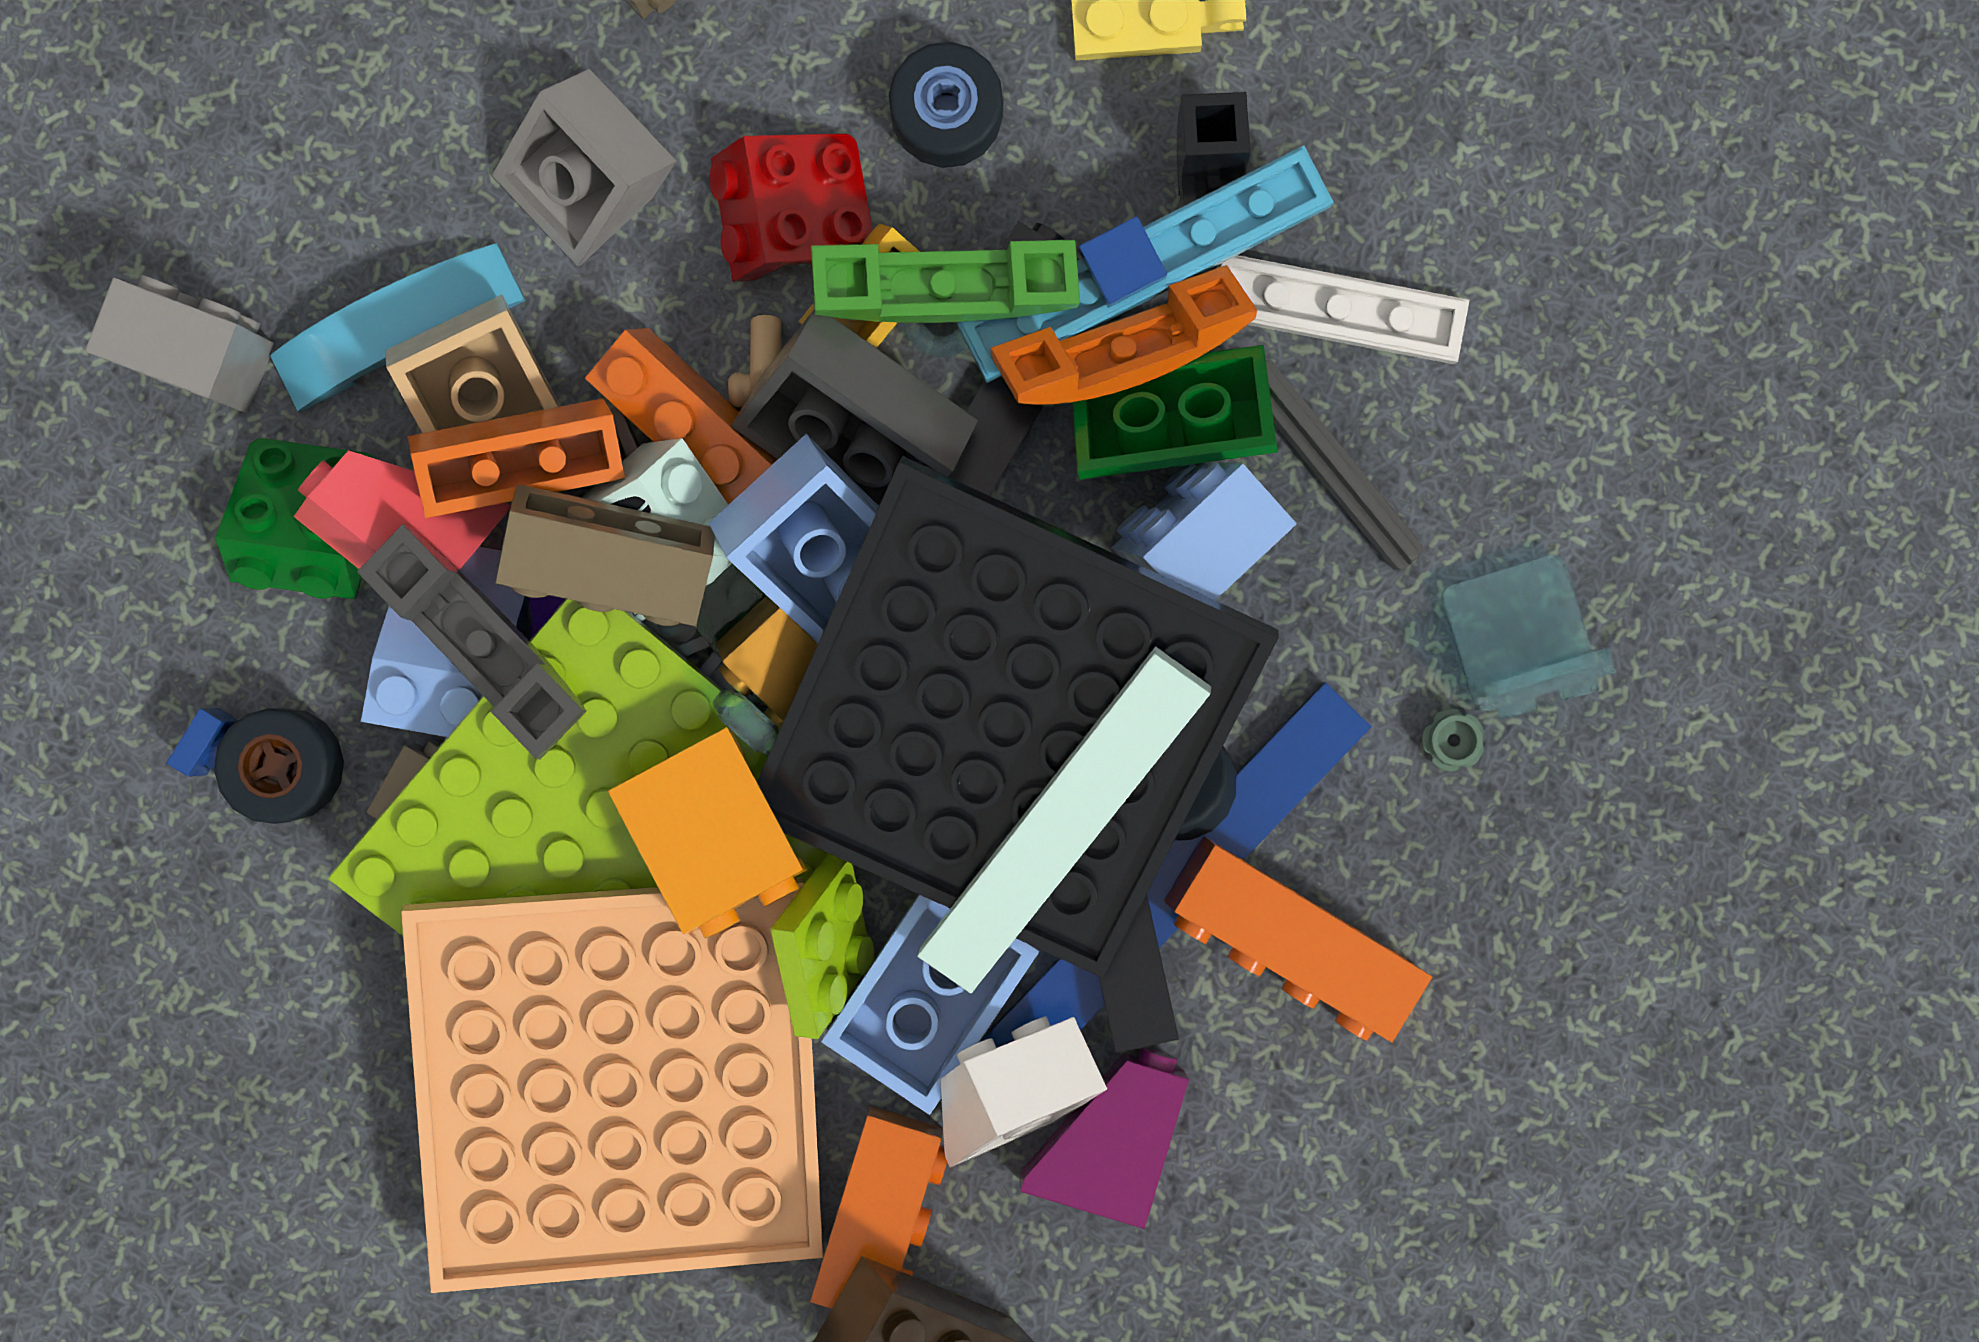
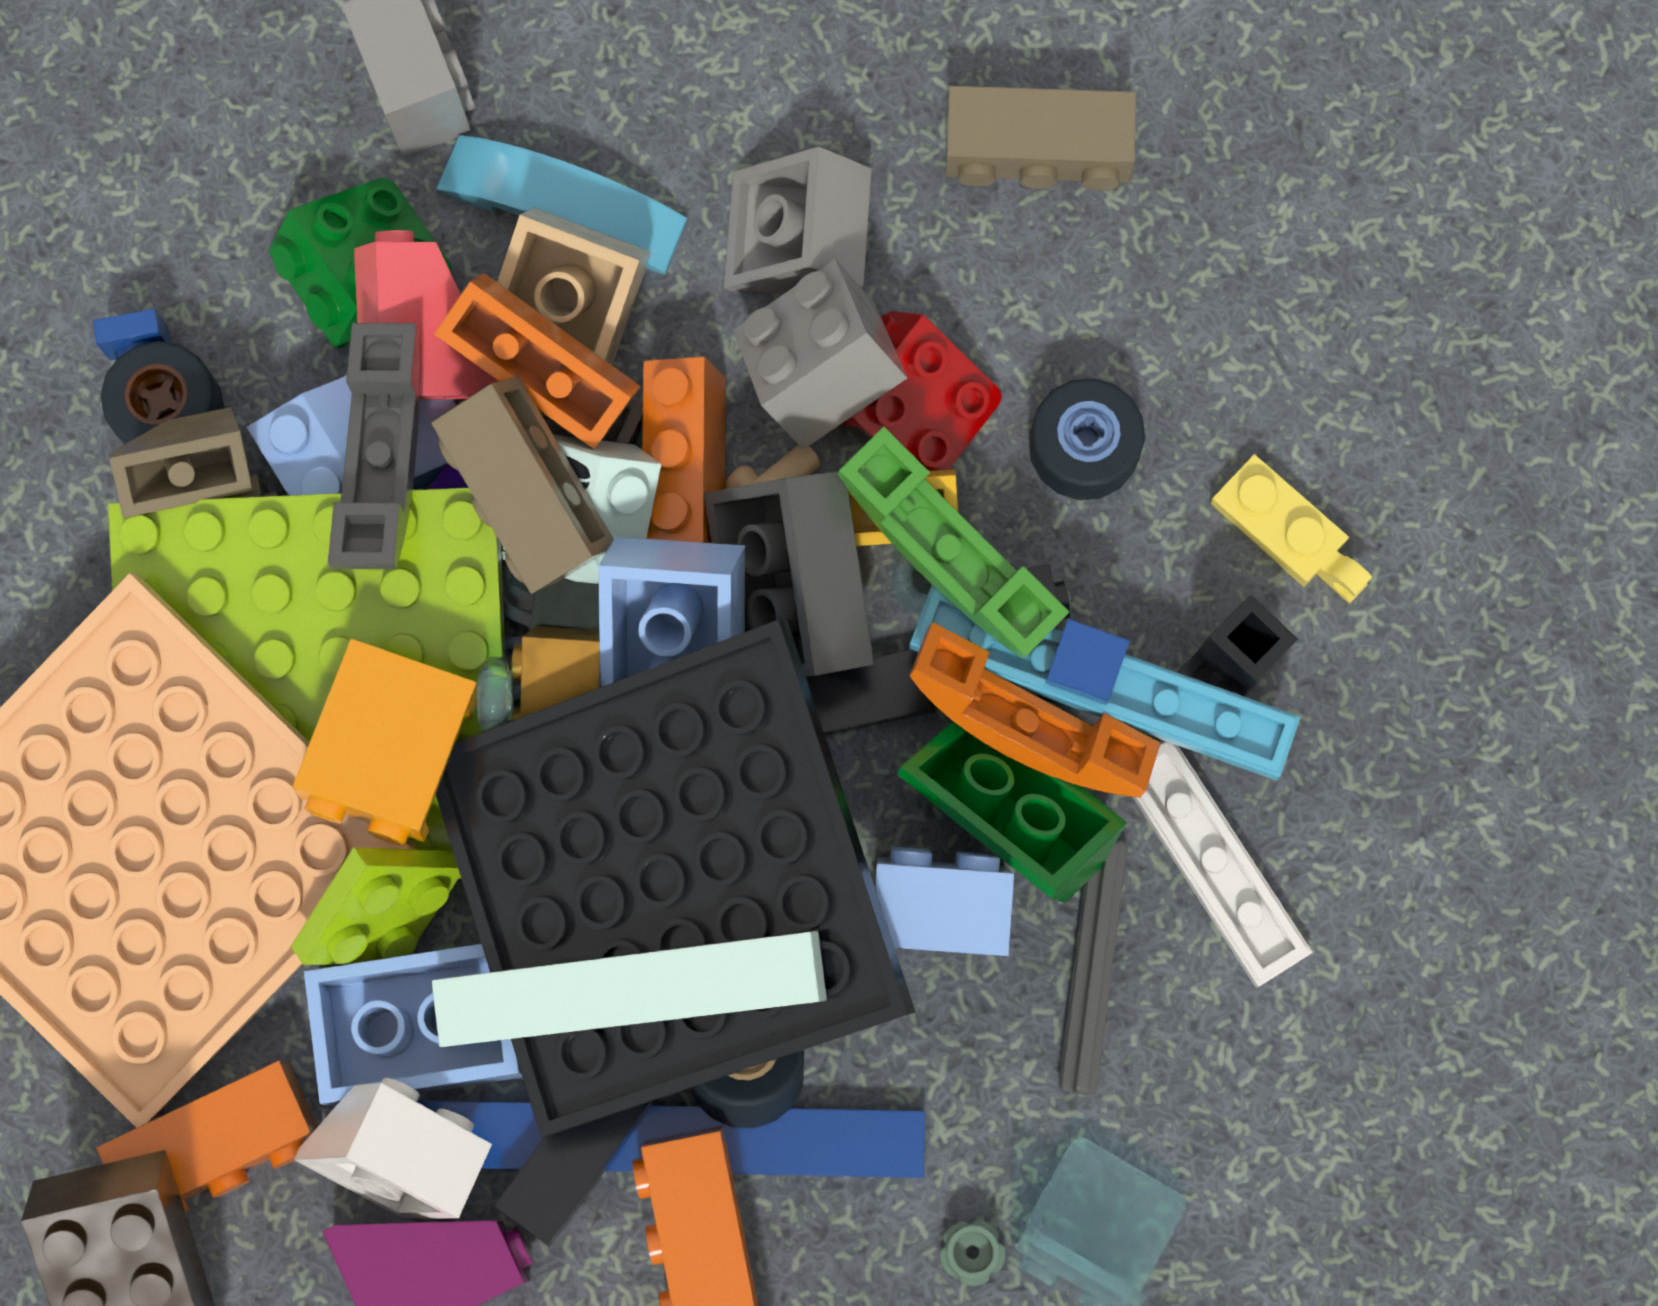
camera: 50 degrees right, 10 degrees down
none -> dark tan slope [108,407,253,518]
none -> light grey brick [733,258,907,450]

